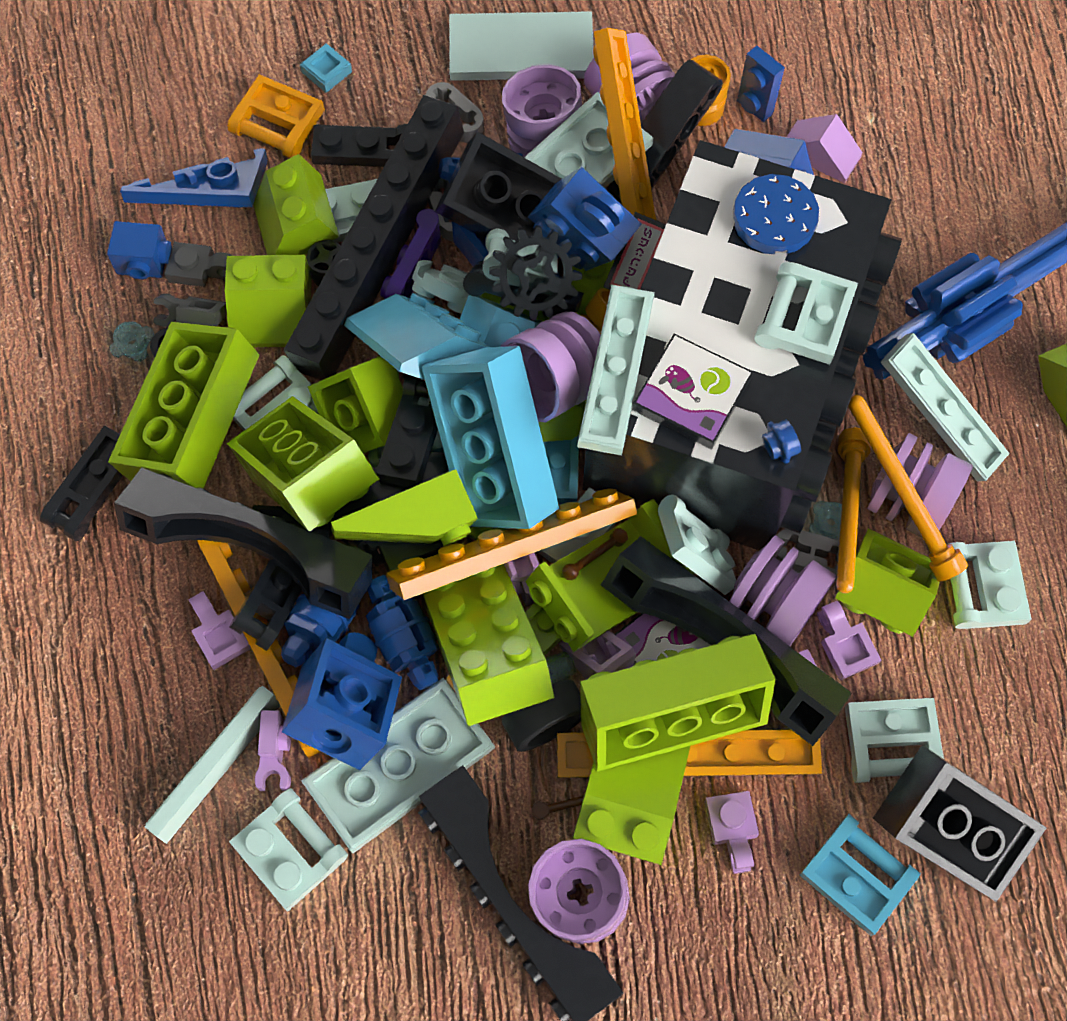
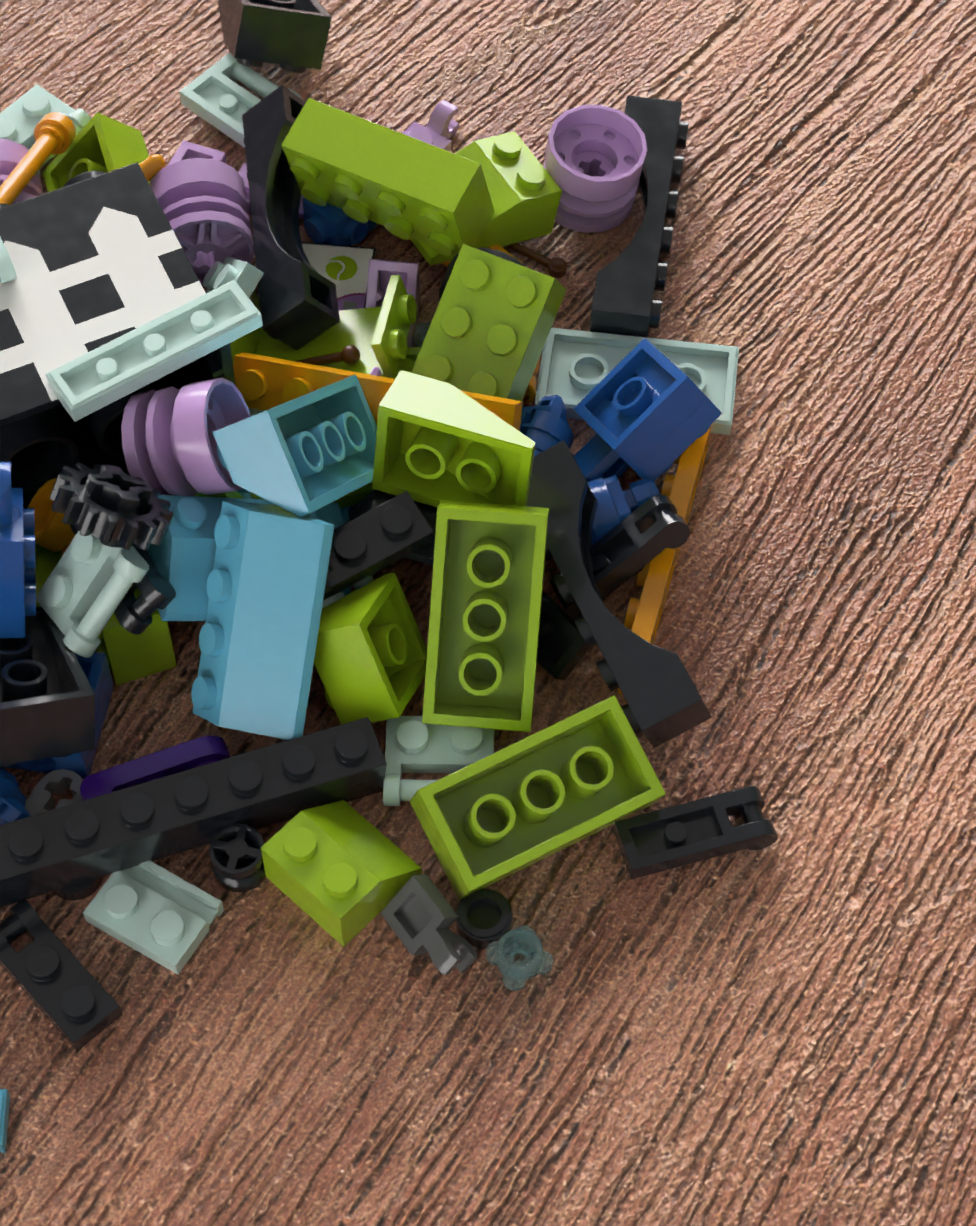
camera: 135 degrees left, 10 degrees down
blue brick [107,221,172,279] -> none
blue wing [120,148,268,208] -> none
light aqua tile [145,685,280,844] -> none
dark grey plate [164,242,232,287] -> none
lavender plate [188,591,251,670] -> none
light orange plate [227,74,325,158] -> none
light aqua plate [229,788,349,911] -> none
lime slope [253,154,339,255] -> none
lavender plate [255,710,291,791] -> none
light aqua plate [412,260,481,314] -> none
tile [632,333,754,450] -> none
blue plate [762,420,801,464] -> none
medium azure plate [800,814,921,936] -> none

